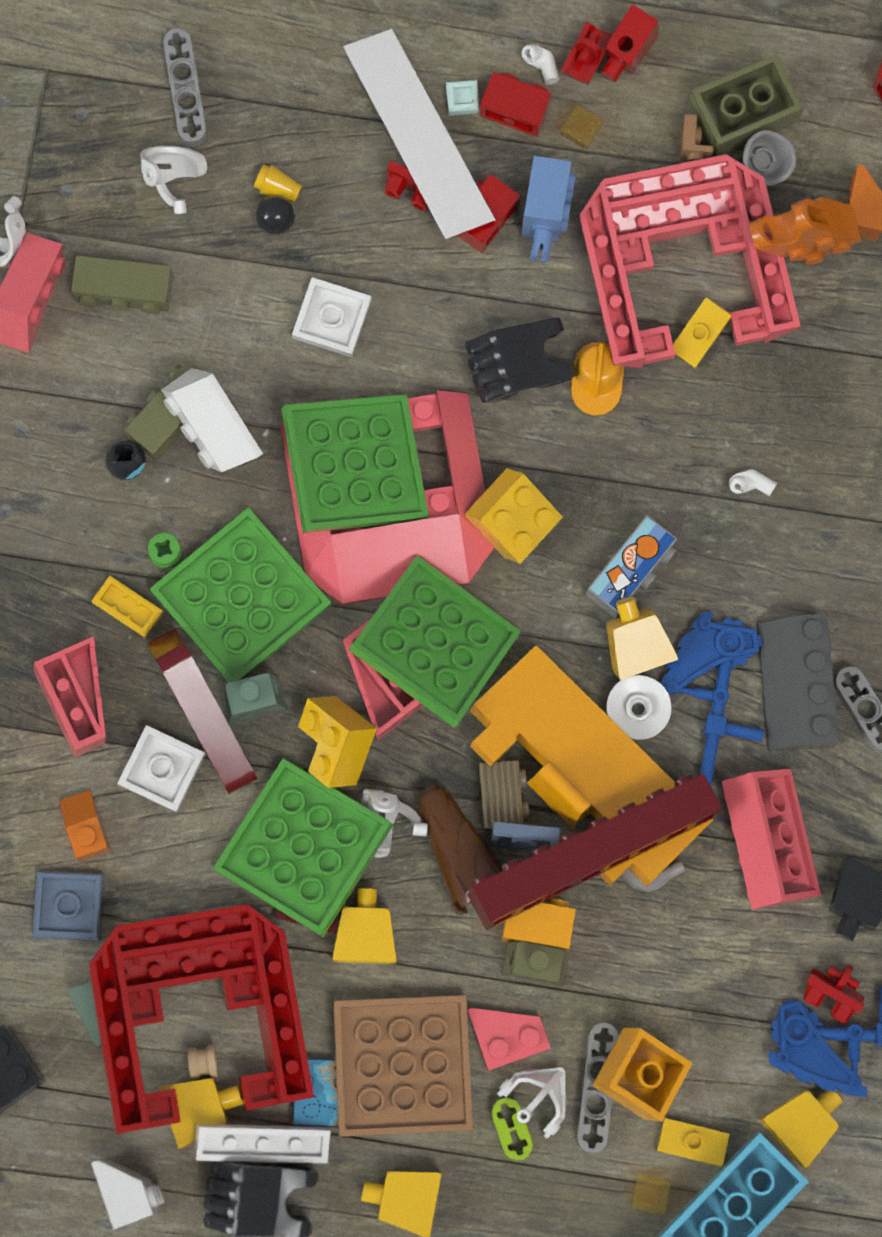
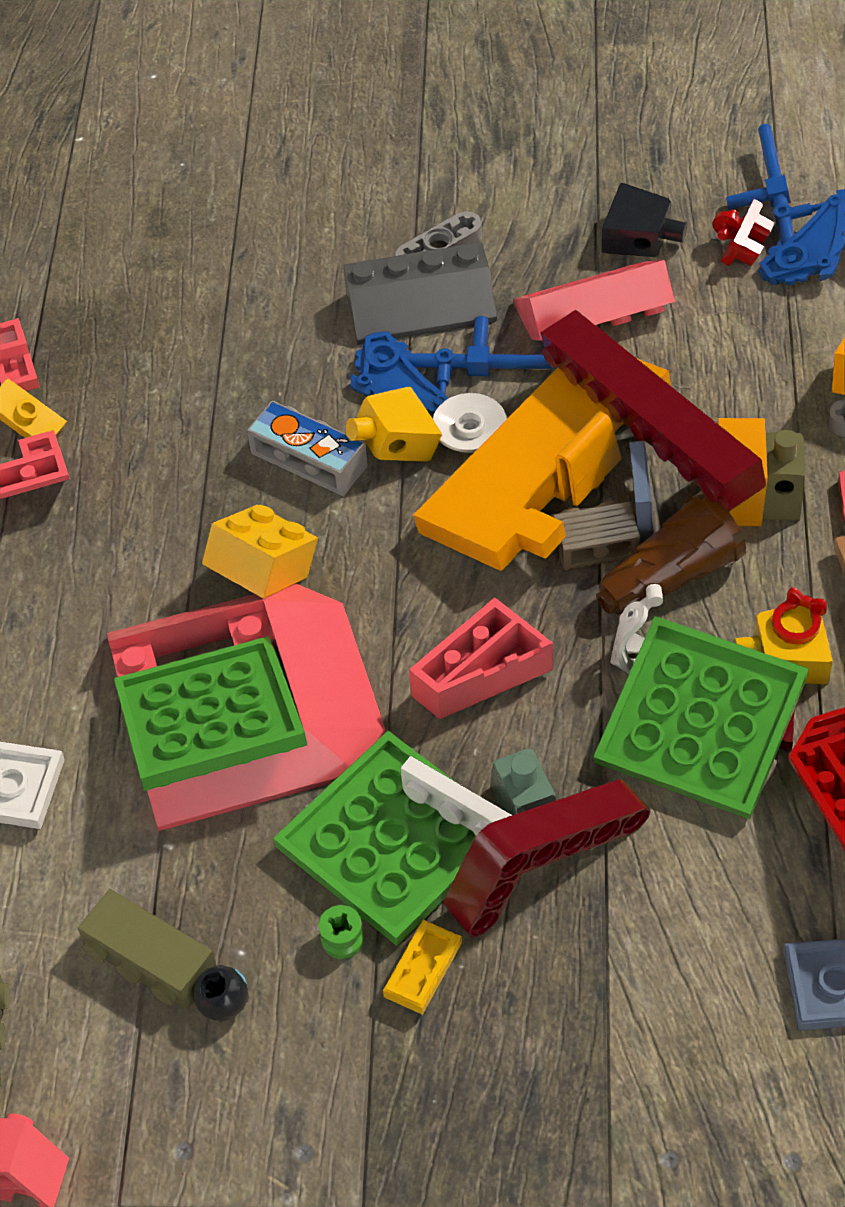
camera: 90 degrees left, 25 degrees down
coral wedge [33,636,106,758] -> none
orange slope [59,790,112,862] -> none
white plate [117,725,206,813] -> none
white slope [161,368,263,472] -> none
yellow brick [298,696,377,788] -> none
bright green plate [348,555,521,728] -> none
black piece [465,318,577,403] -> none
light orange piece [571,342,624,416] -> none
white arm [729,469,777,496] -> none
none -> white plate [401,756,512,835]
none -> red piece [772,587,827,645]

